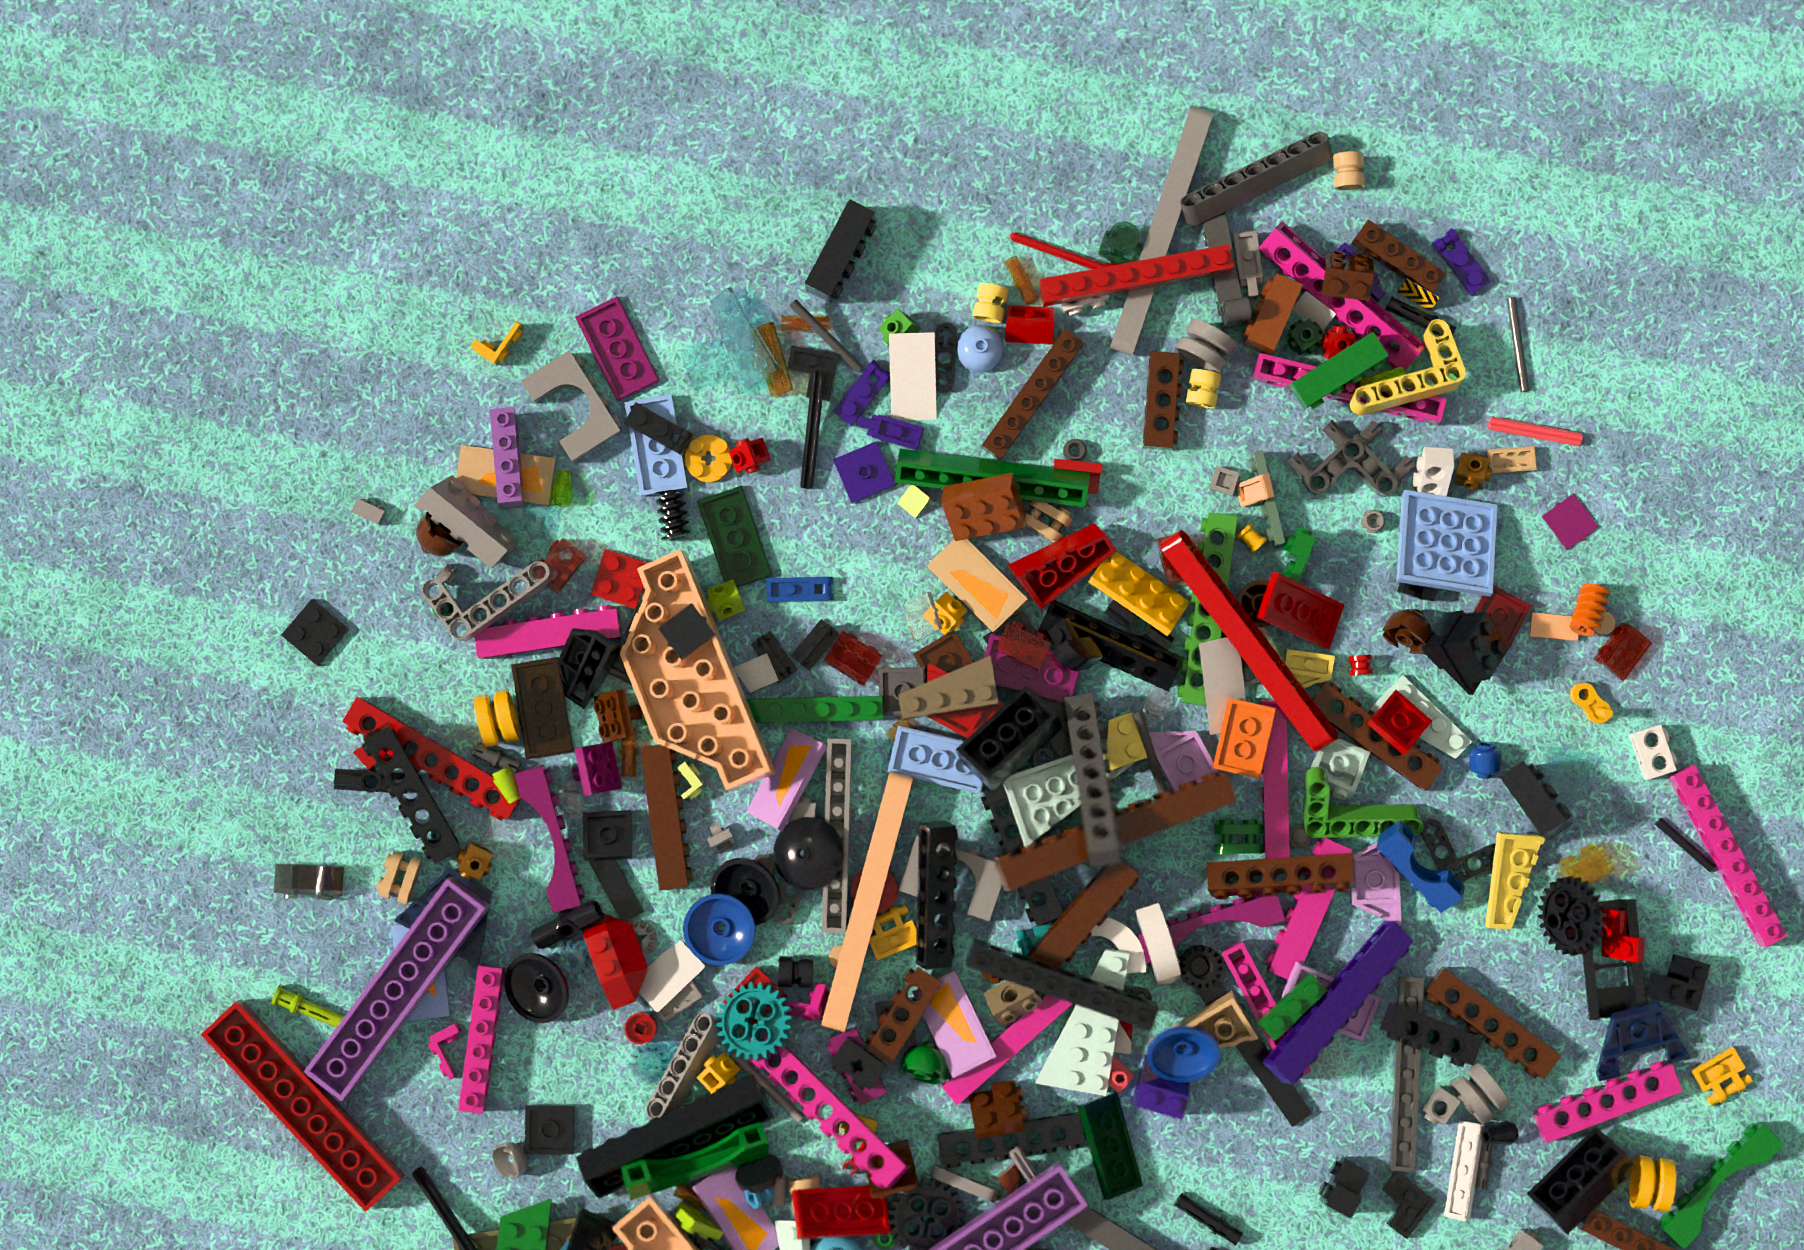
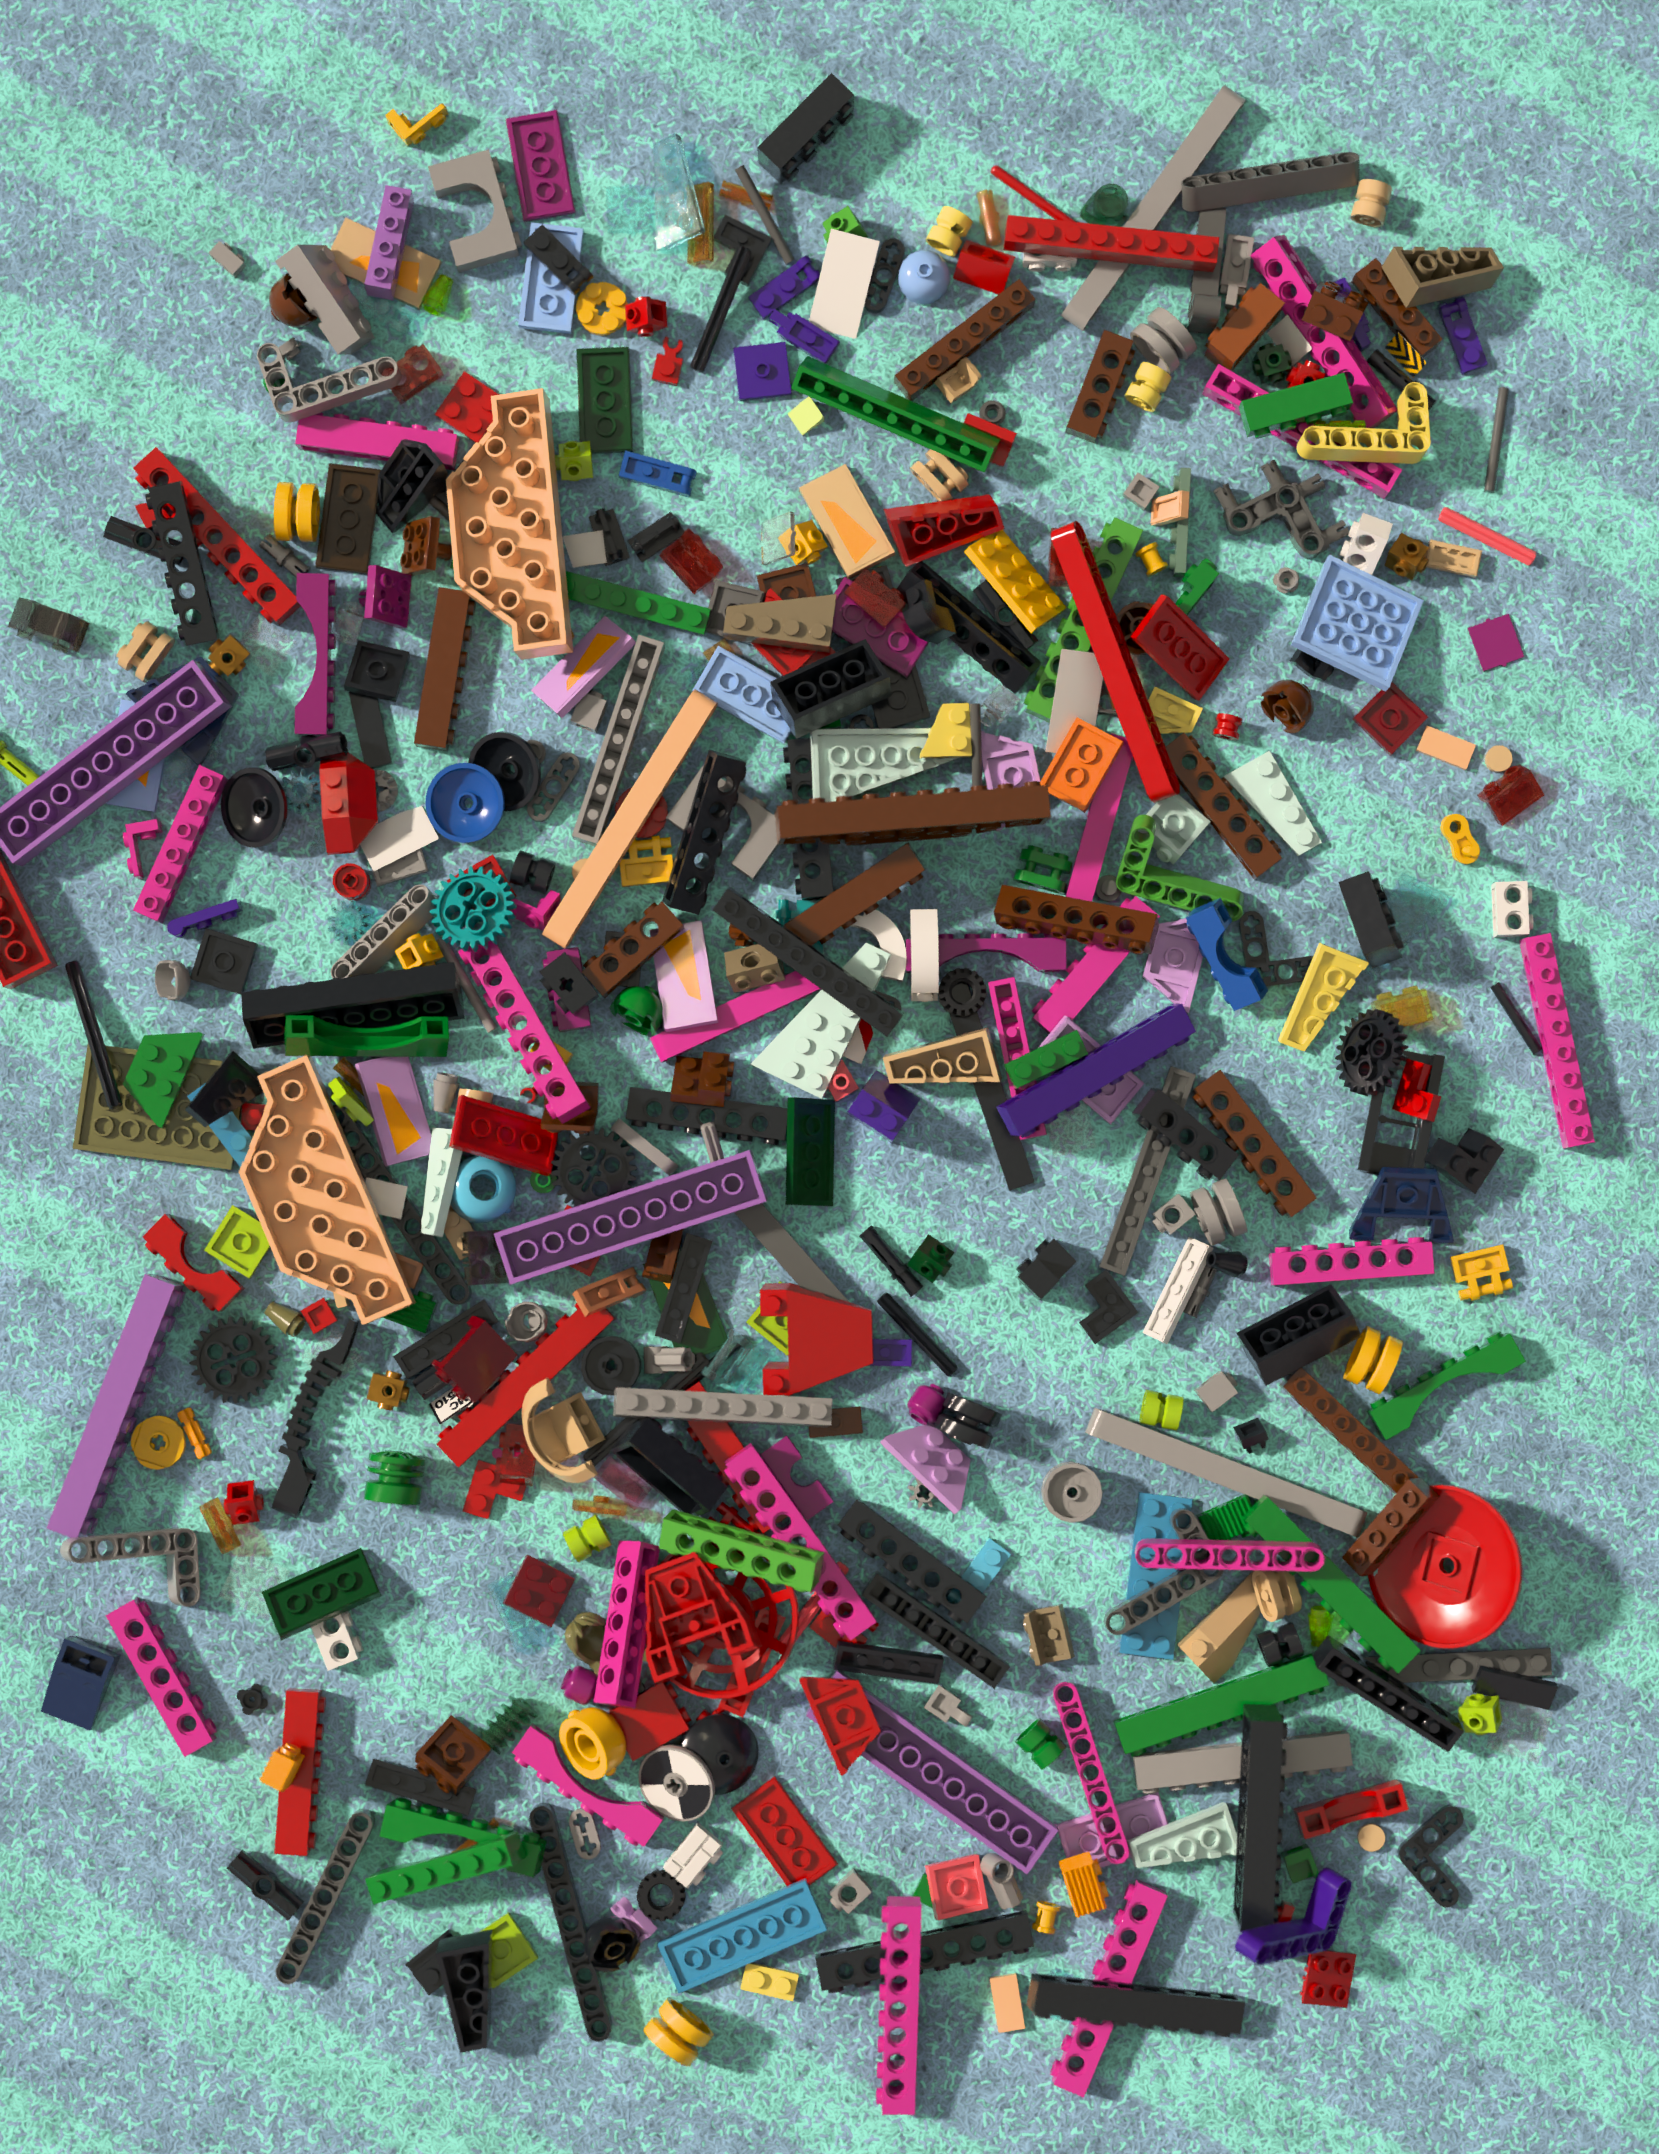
camera: 15 degrees right, 0 degrees up
black plate [281,599,349,666] -> none
lime cone [492,766,521,804] -> none
clear orange pin [619,728,638,777] -> none
black piece [655,490,690,541] -> none
black piece [658,603,715,660] -> none
yellowish green bracket [678,762,704,800] -> none
light grey tile [707,823,737,854] -> none
black tile [735,1154,783,1193] -> none
dark azure wheel [744,1188,774,1210] -> none
black dish [773,817,844,890] -> none
dark orange brick [941,473,1026,541] -> none
dark orange brick [997,1163,1021,1194] -> none
dark grey brick [1064,693,1124,868] -> none
blue dish [1147,1026,1220,1083] -> none
red plate [1367,690,1432,755] -> none
black piece [1422,610,1509,695] -> none
blue head [1469,742,1501,779] -> none
orange piece [1569,583,1610,637] -> none
none -> dark purple plate [167,899,243,937]
none -> red plate [652,337,683,386]
none -> dark green brick [907,1234,955,1283]
none -> tan bracket [935,357,982,403]
none -> dark tan wedge [1382,247,1504,308]

